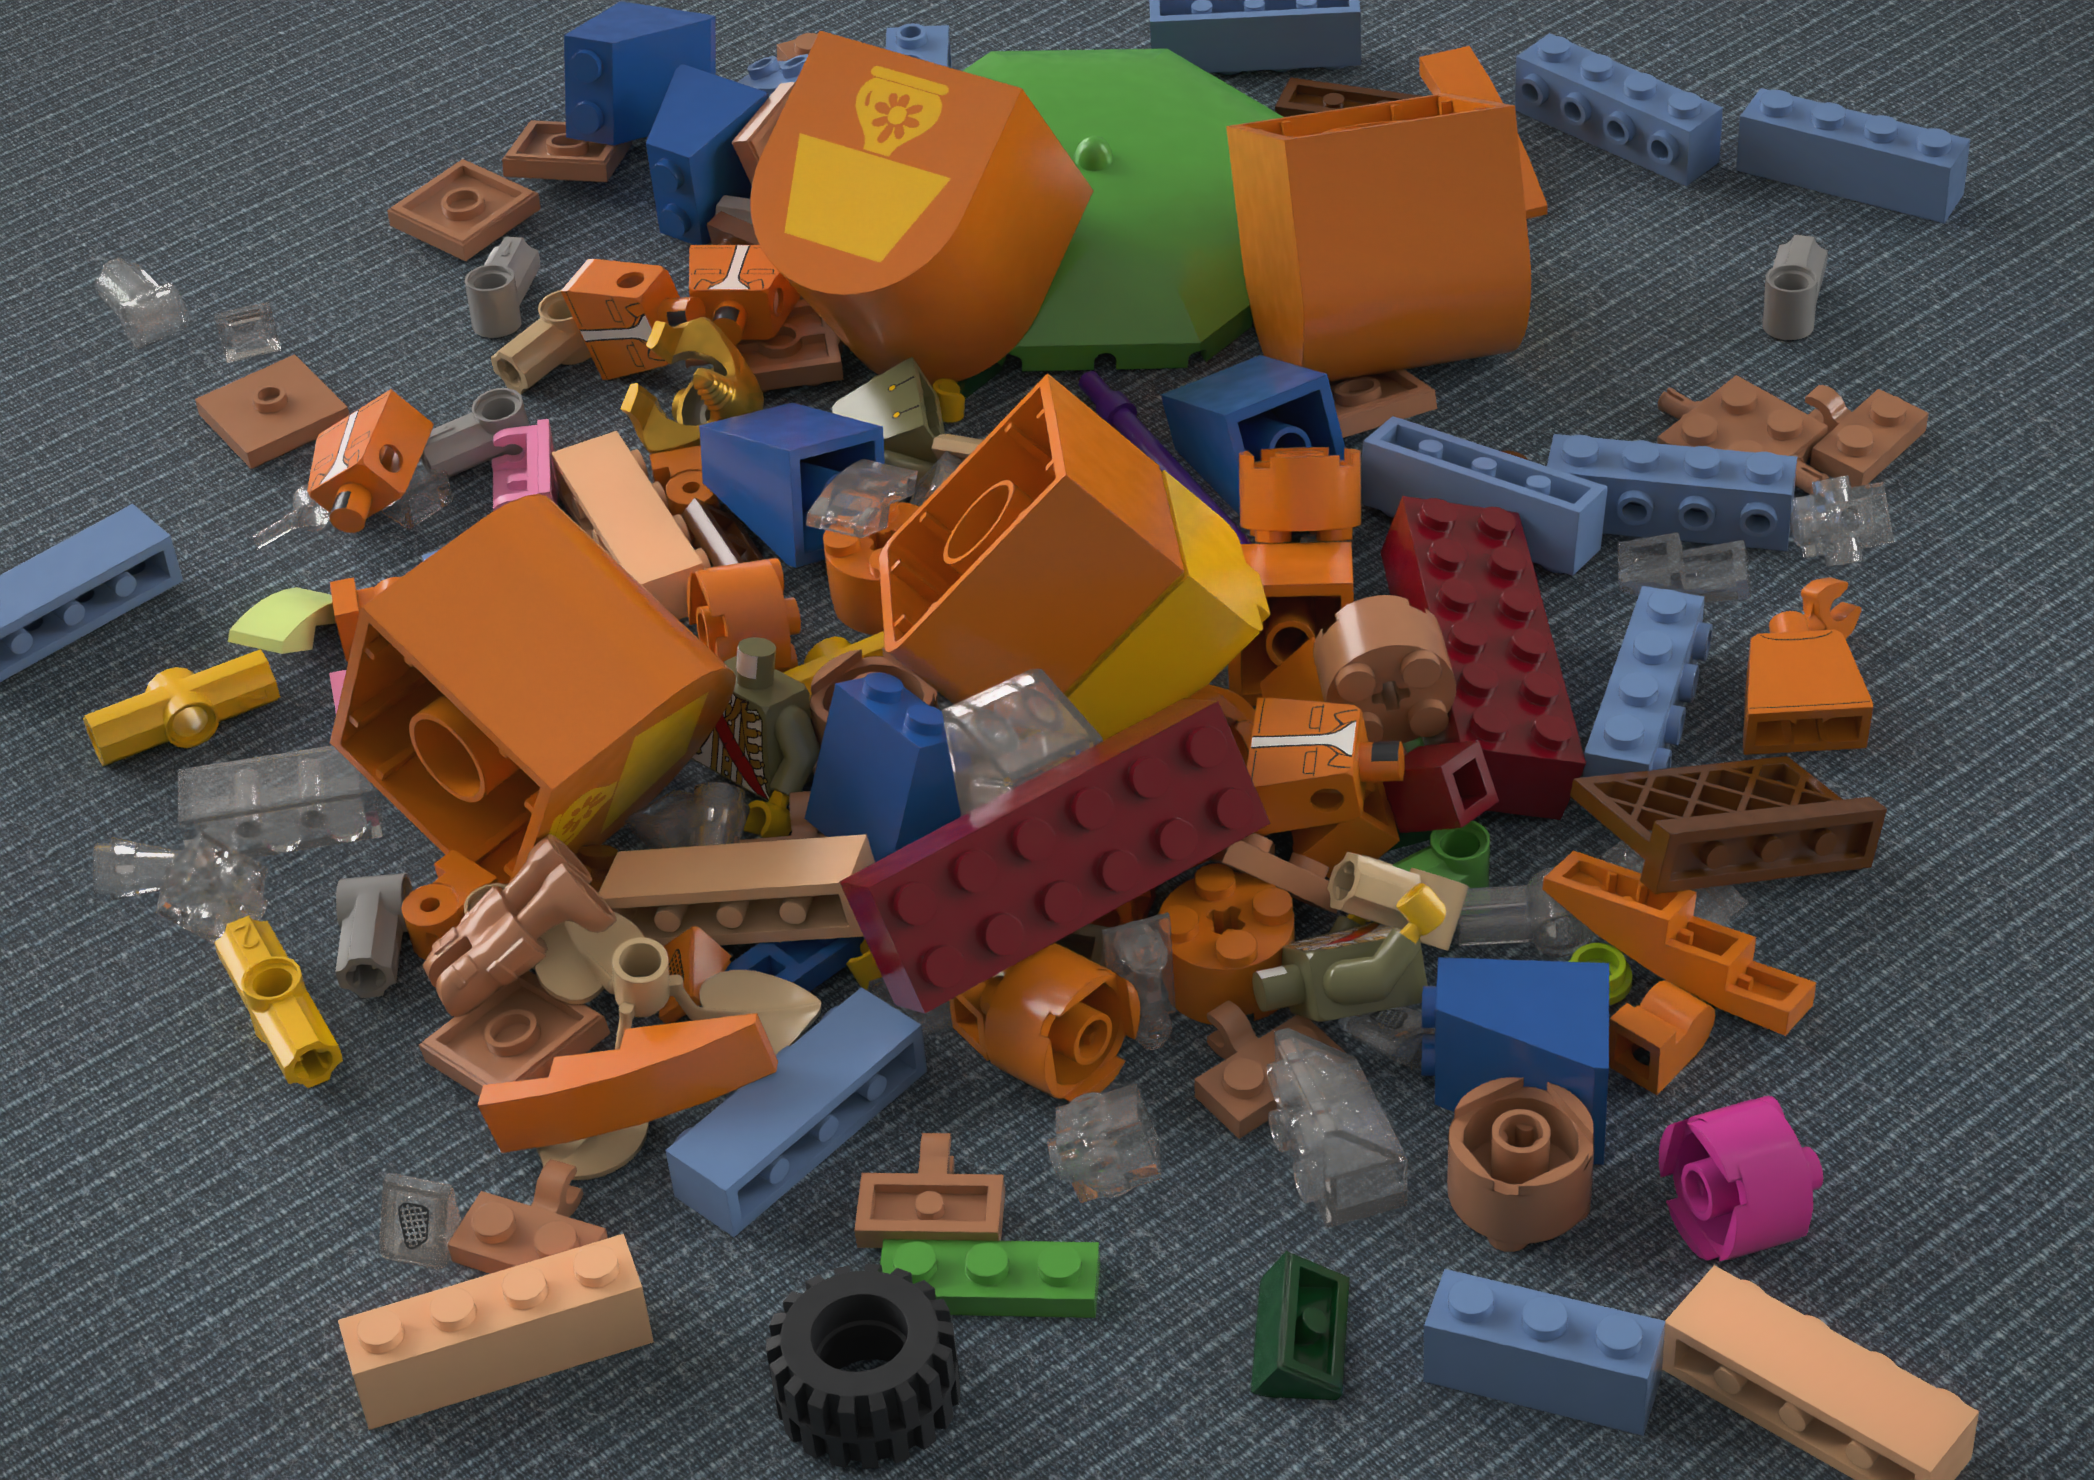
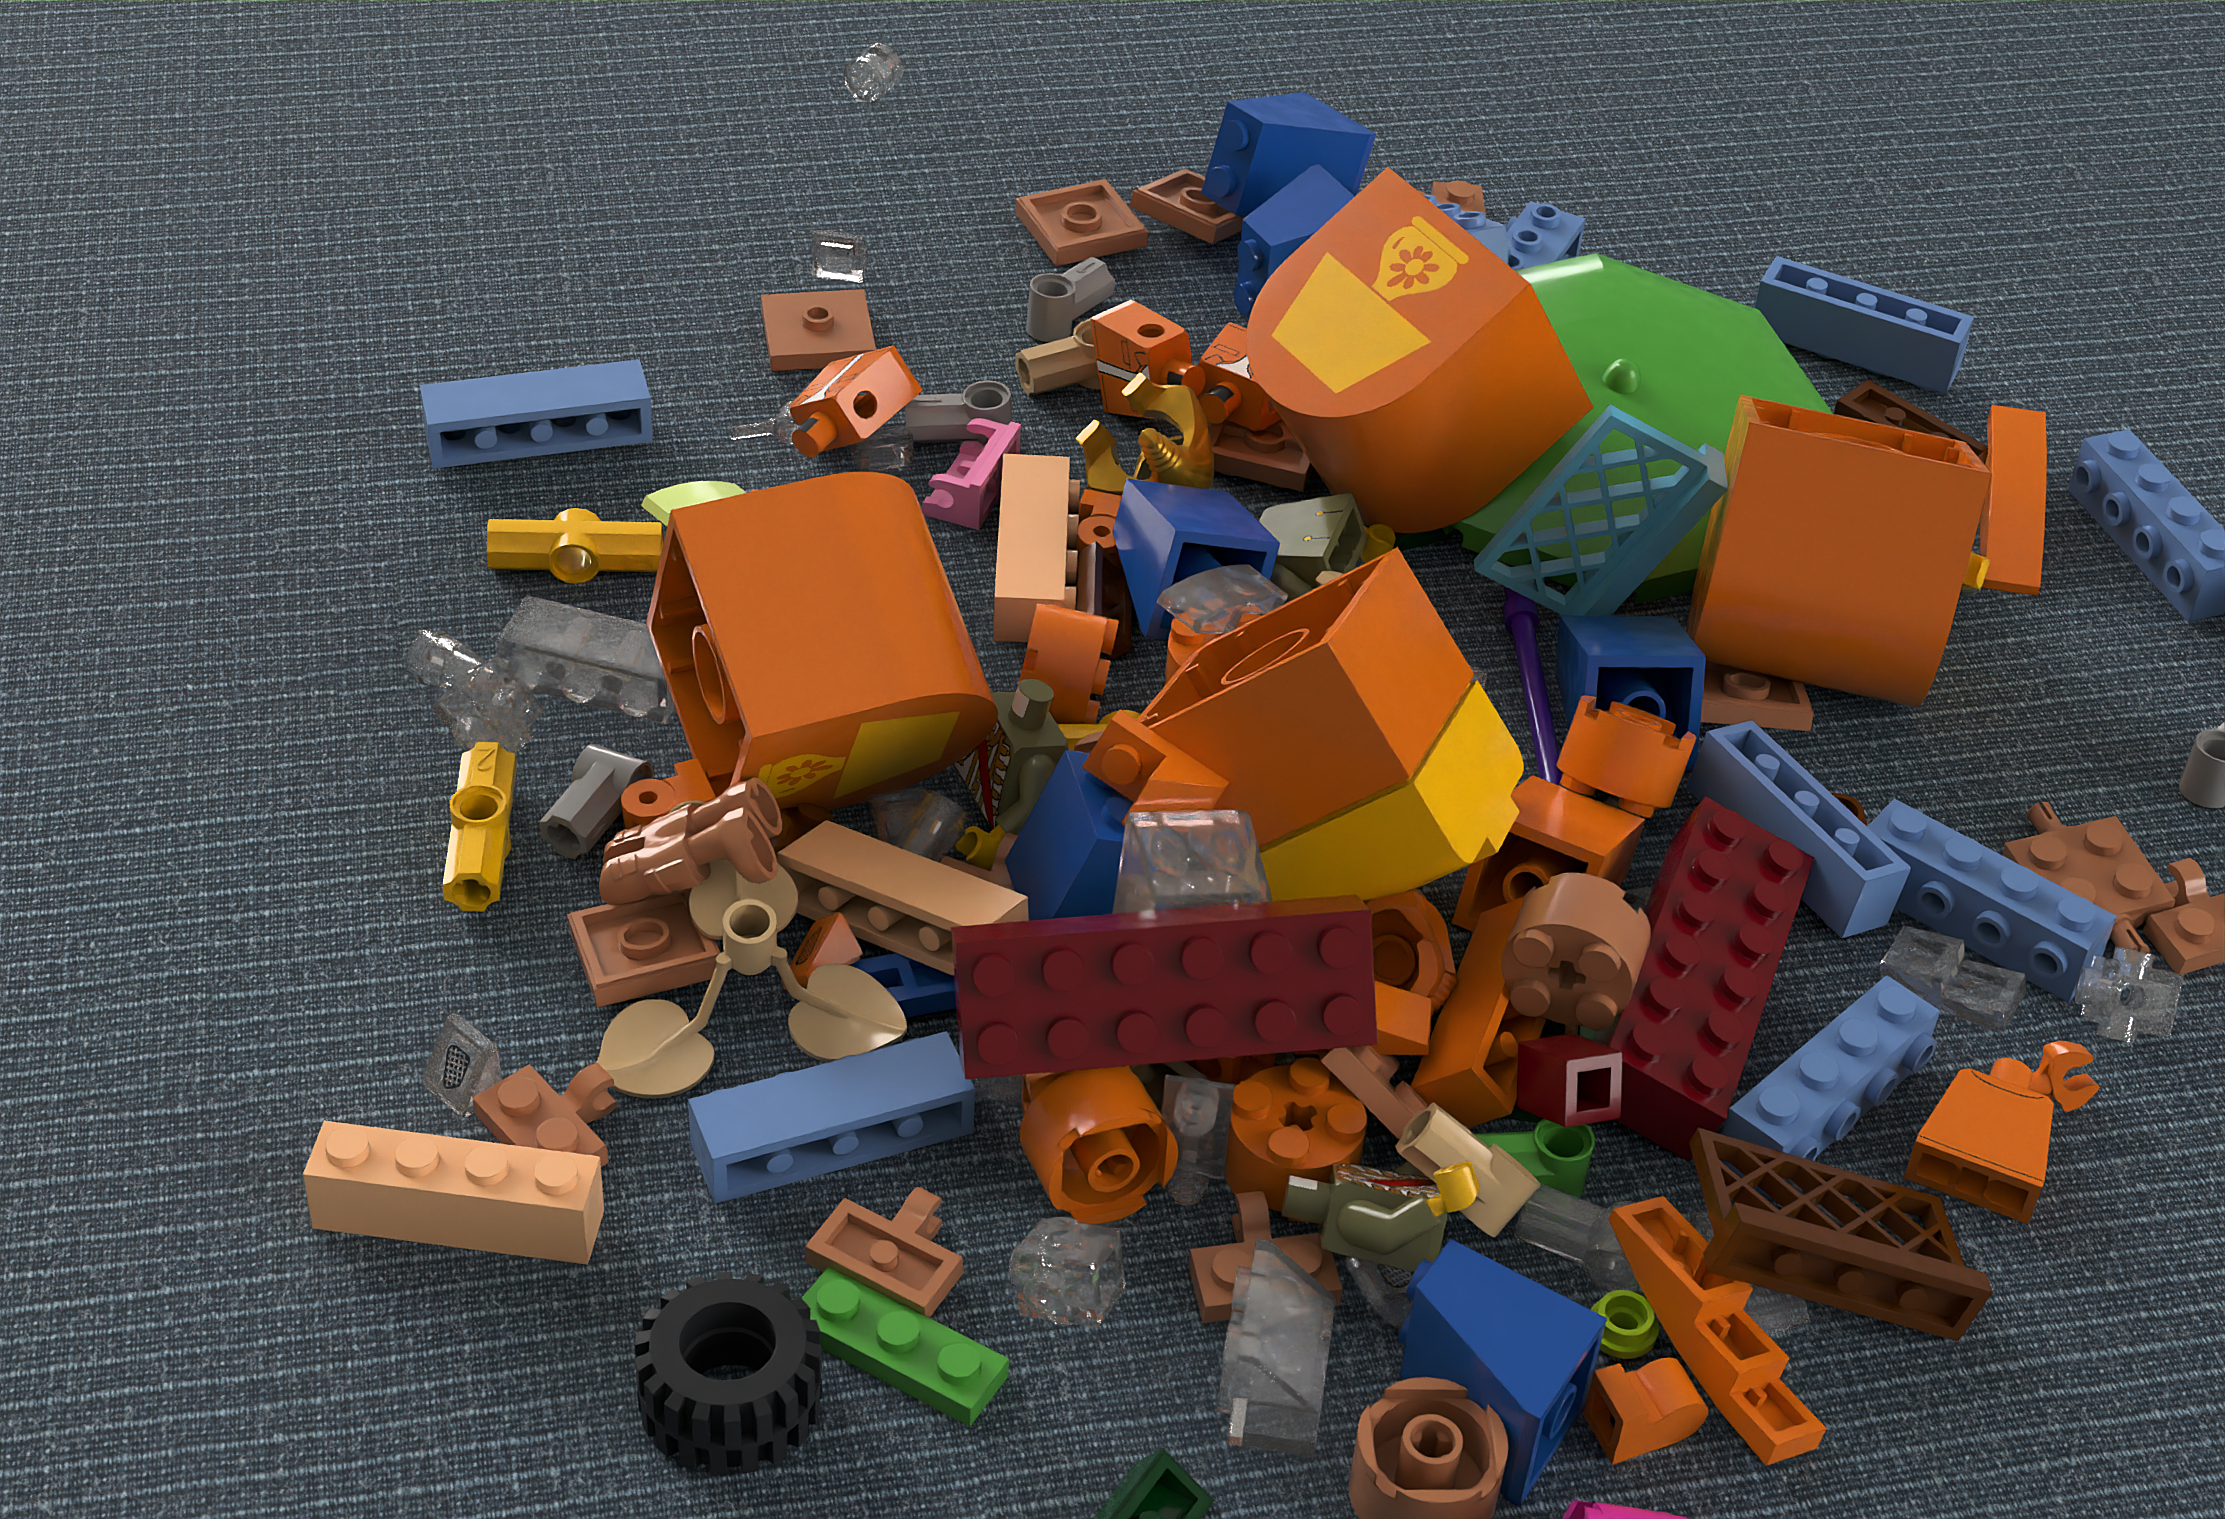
camera: 20 degrees right, 0 degrees up
clear piece [94,257,191,349] -> none
orange slope [477,1013,778,1153] -> none
orange torso [1247,698,1405,835] -> none
none -> clear wheel [843,43,903,103]
none -> orange slope [1082,709,1229,835]
none -> medium azure fence [1474,405,1728,616]

